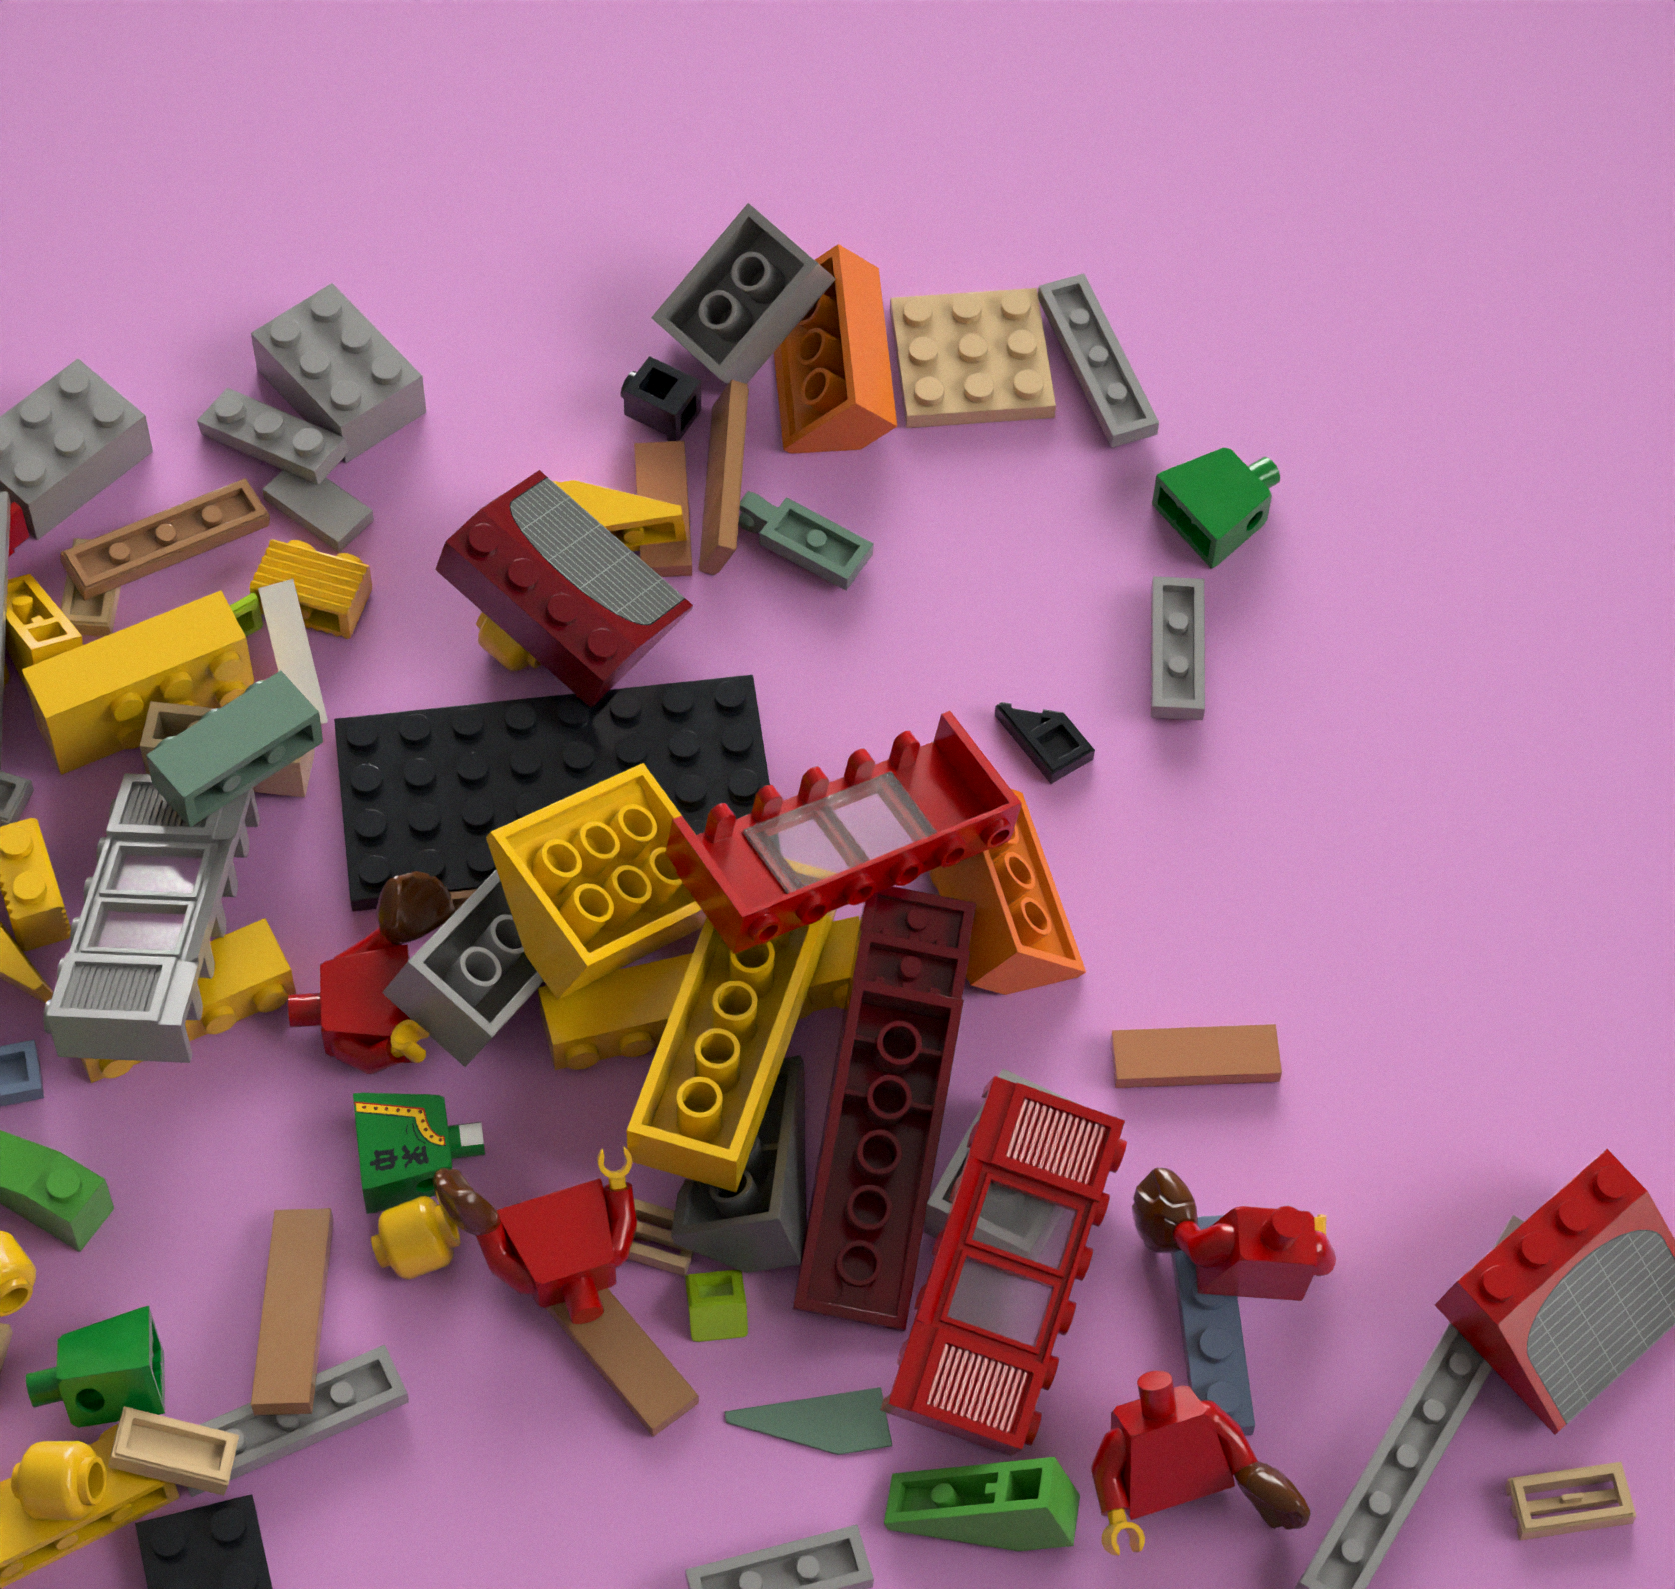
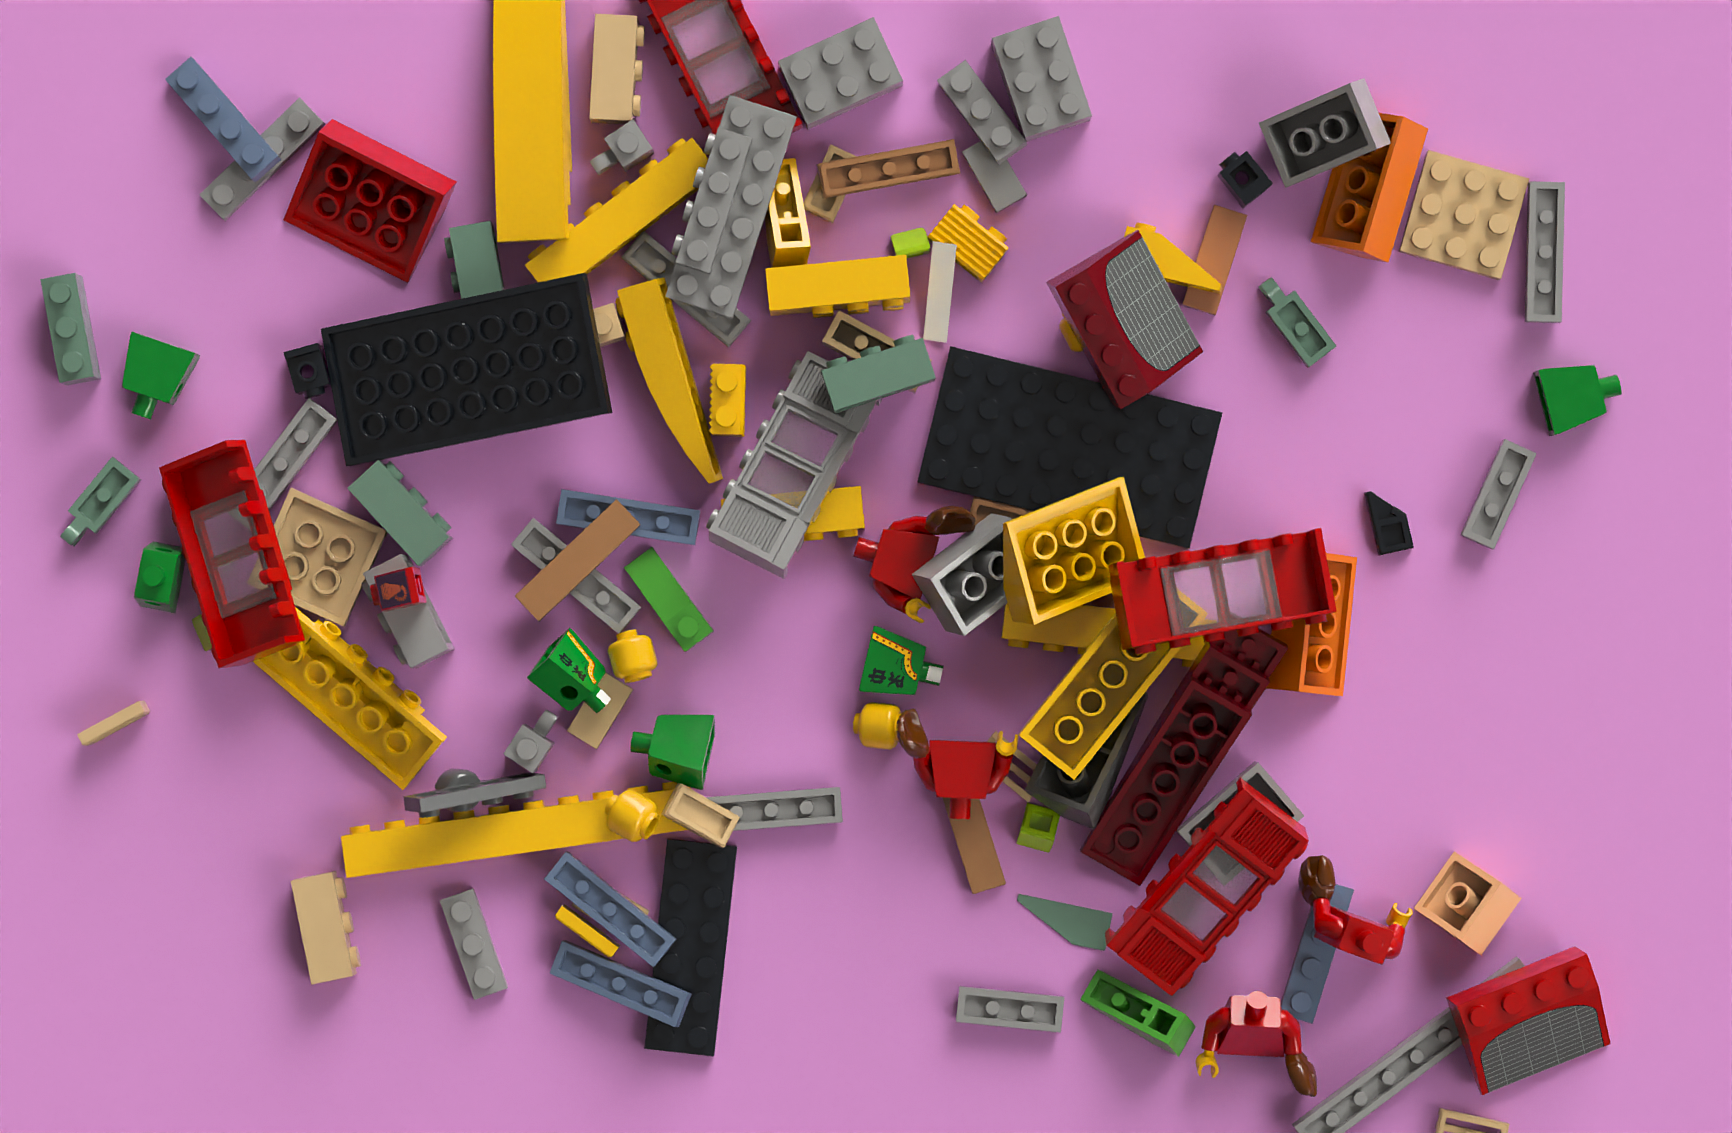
camera: 25 degrees right, 30 degrees up
medium nougat tile [251,1208,334,1415] -> none
medium nougat tile [699,379,749,575] -> none
nougat tile [1110,1024,1282,1088] -> none
none -> light nougat slope [1414,851,1522,955]

